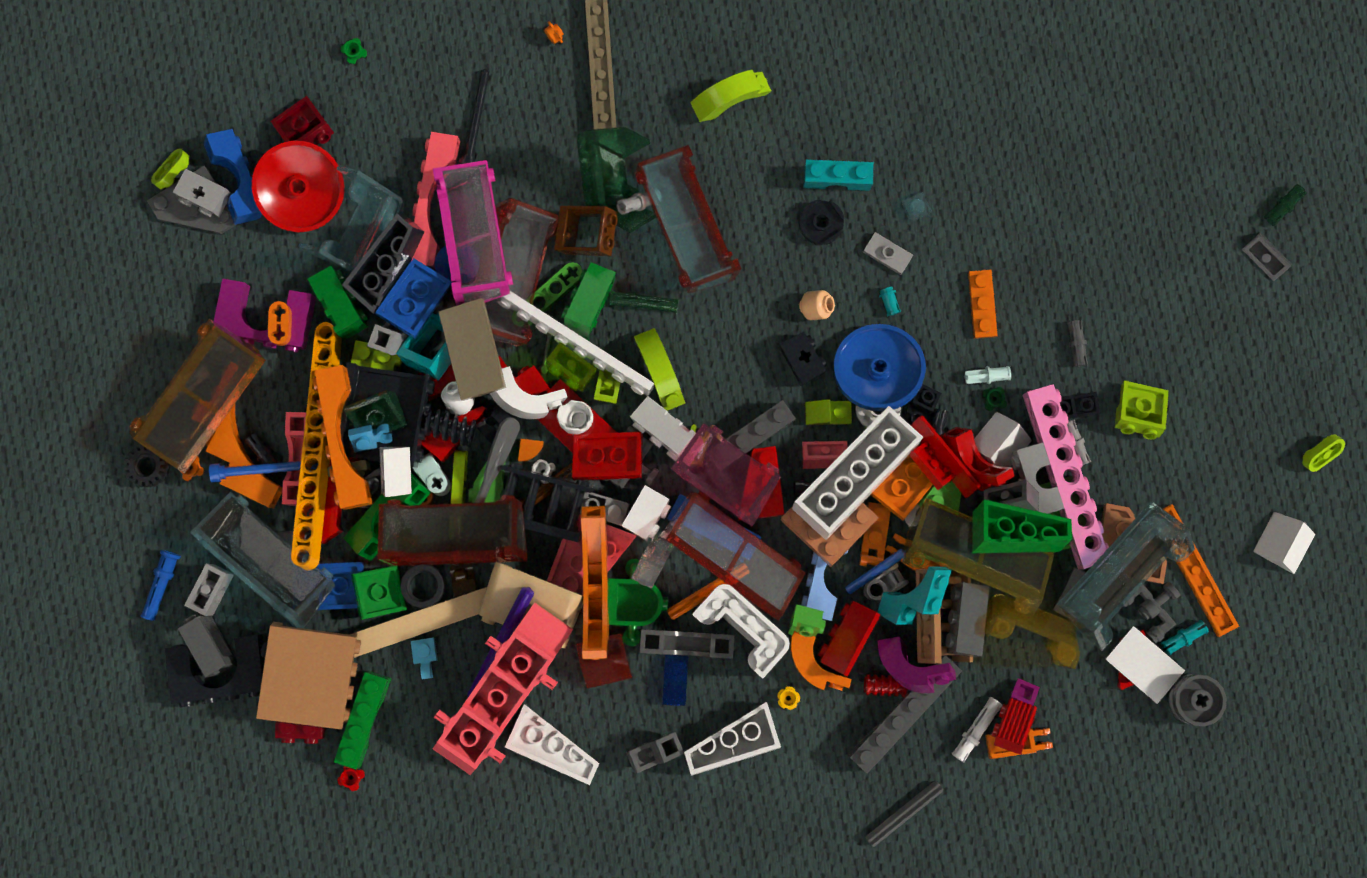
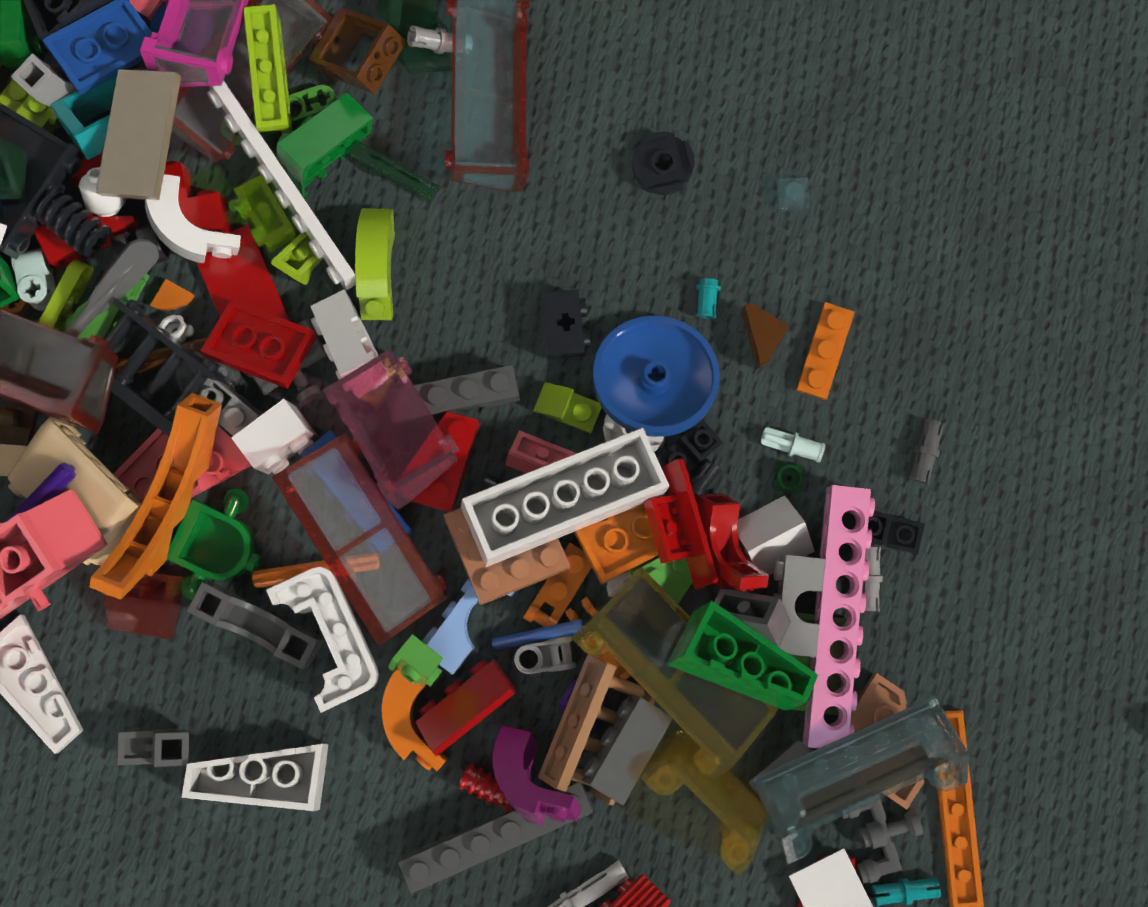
camera: 25 degrees right, 0 degrees up
white hair [557,400,593,435] -> none
clear brick [631,534,675,589] -> none
clear blue slope [662,655,688,706] -> none
yellow plate [777,687,800,710] -> none
light nougat head [799,290,835,320] -> none
teal arch [803,159,874,191] -> none
light grey plate [863,232,913,275] -> none
teal arch [877,566,952,625] -> none
magenta plate [1010,678,1040,706] -> none
lime plate [1115,381,1169,440] -> none
white slope [1253,512,1315,574] -> none
none -> lime fence [243,4,293,135]
none -> reddish brown slope [741,303,790,370]

